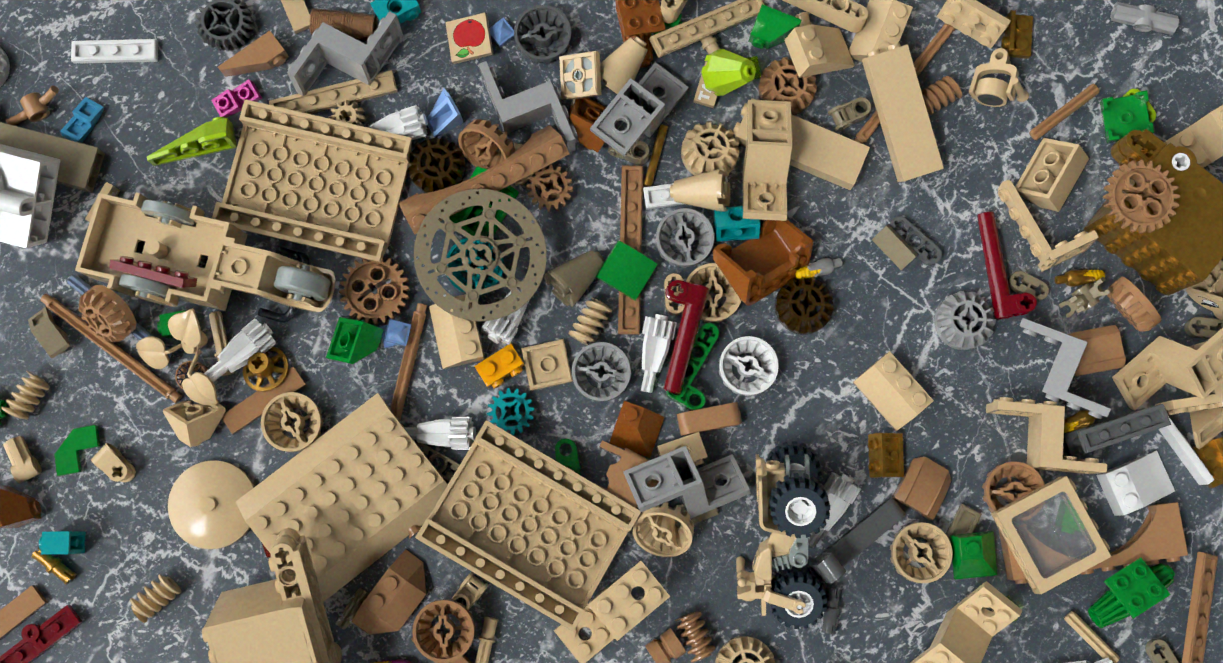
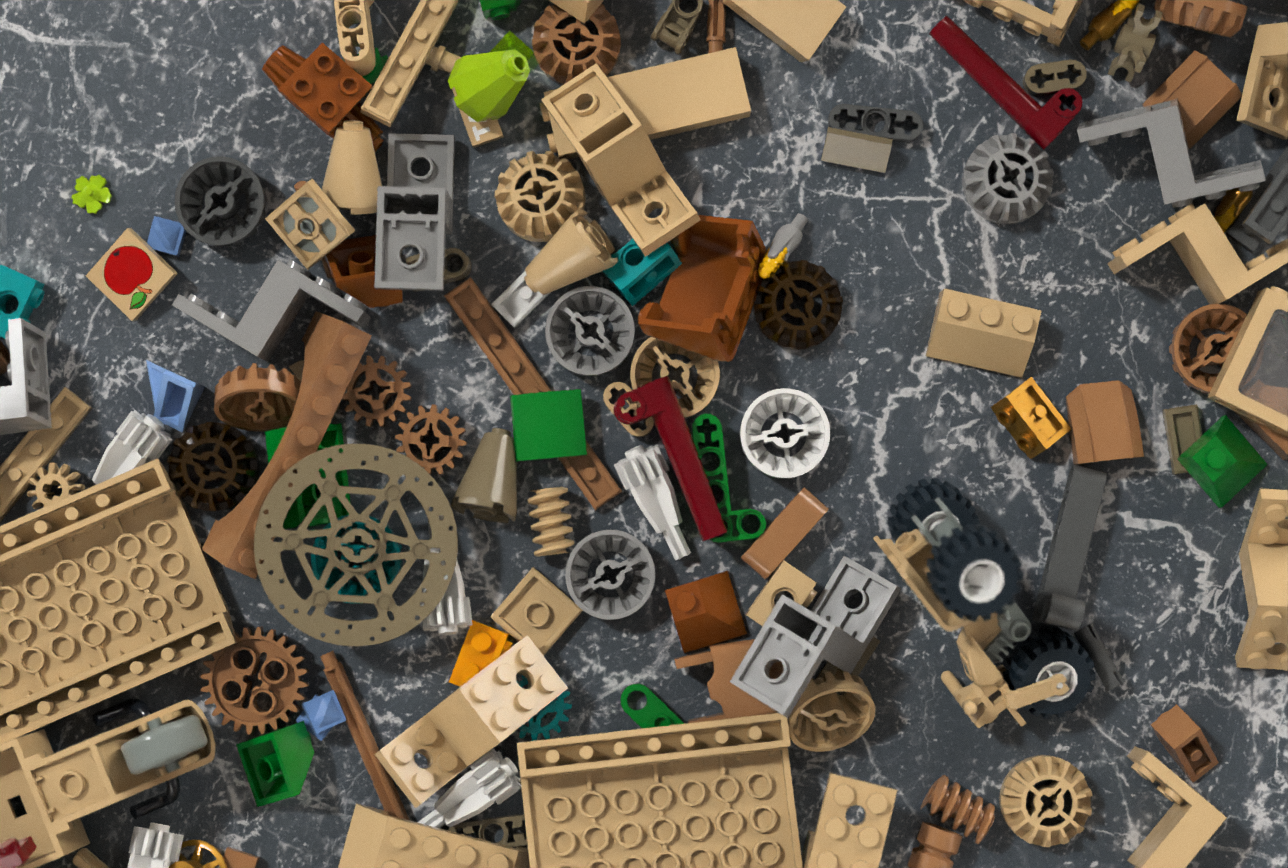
camera: 30 degrees left, 5 degrees up
tan slope [429,294,485,369] -> none
pearl gold bar [643,125,668,187] -> none
white piece [808,472,861,548] -> none
tan gear [890,523,953,583] -> none
none -> tan bracket [374,636,568,808]
none -> medium nougat gear [395,404,468,475]

